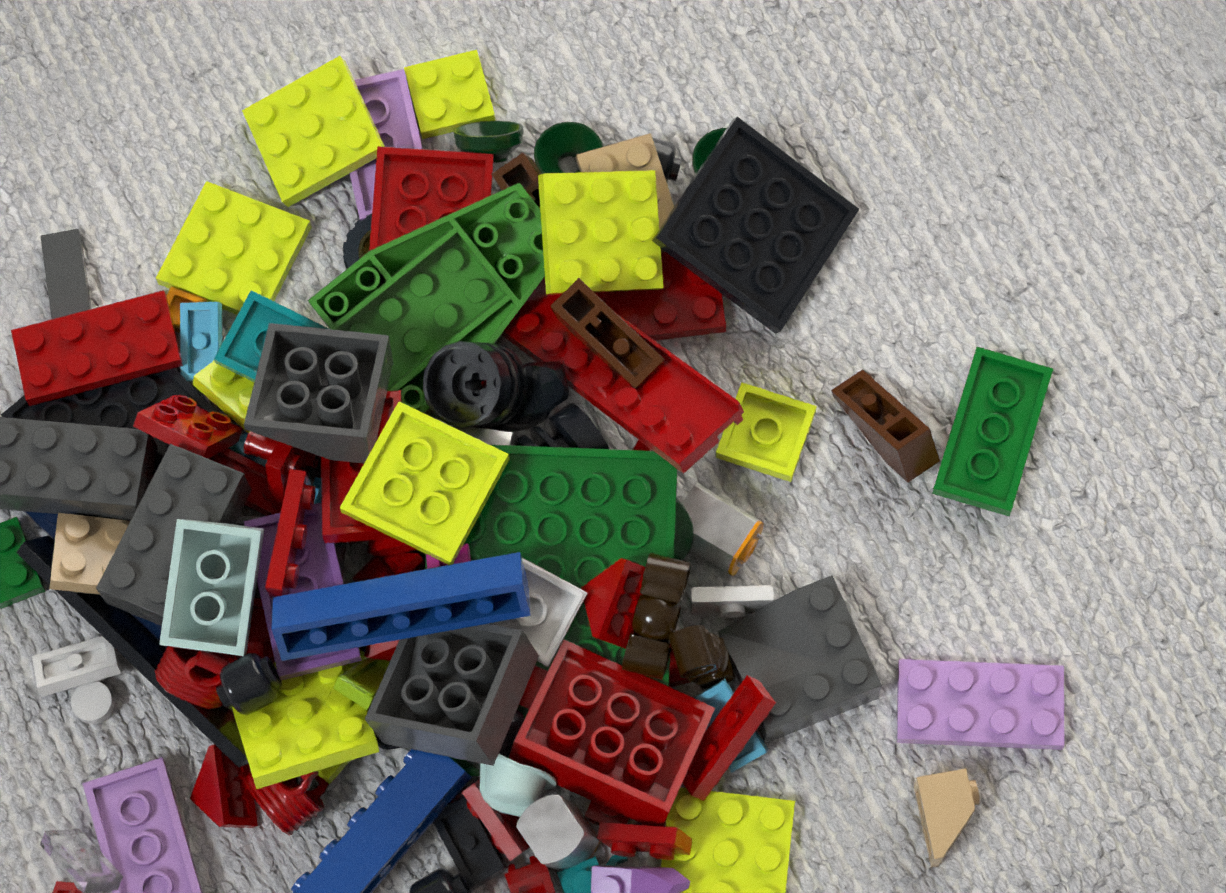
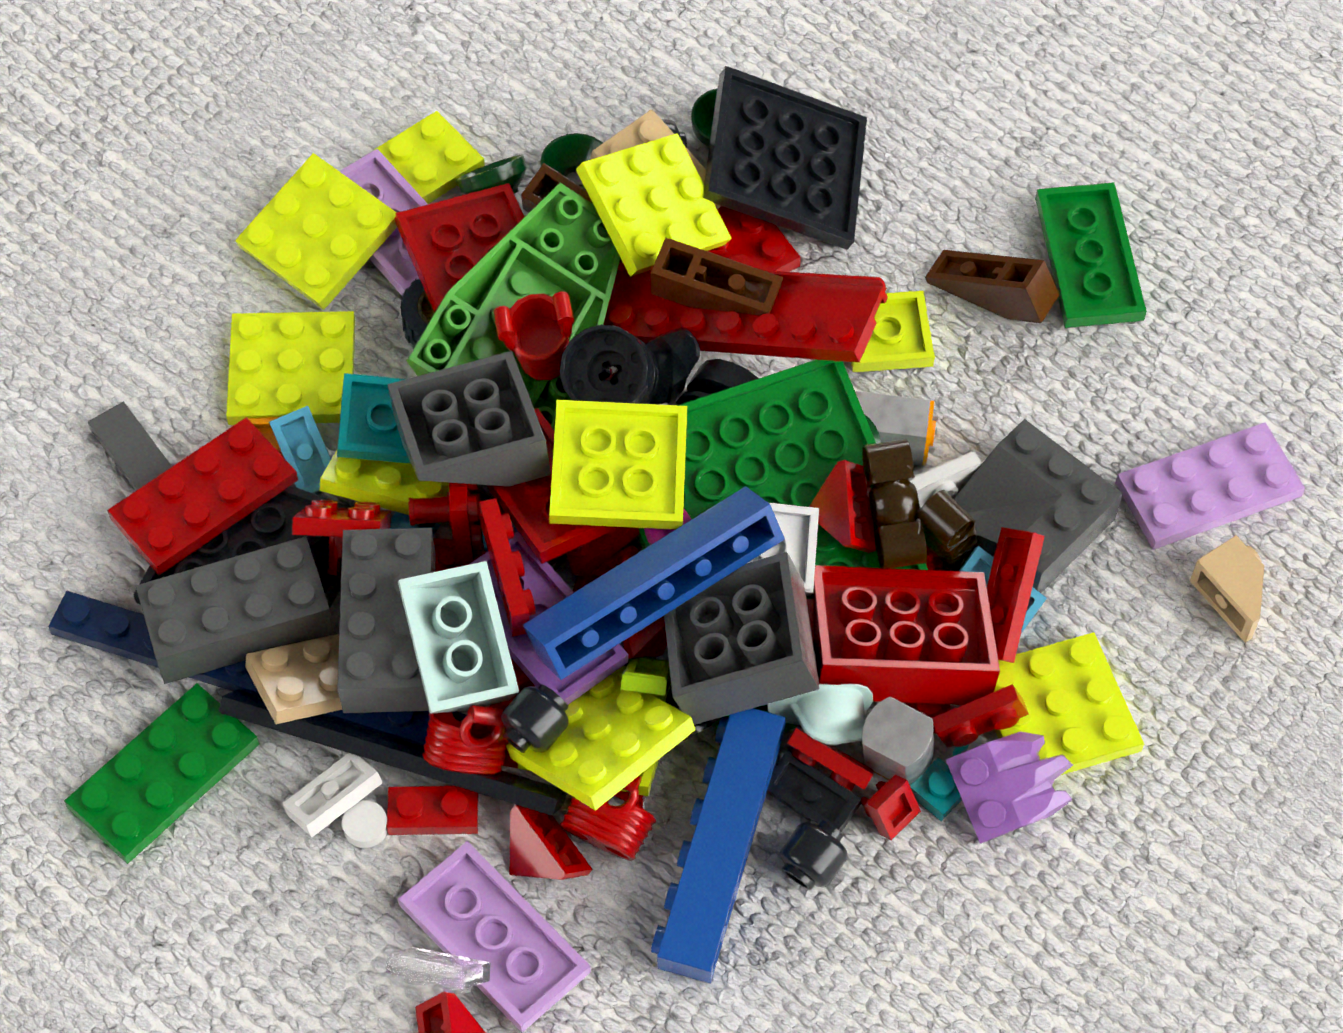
camera: 30 degrees left, 10 degrees down
none -> red plate [387,786,479,835]
none -> red piece [493,291,574,380]

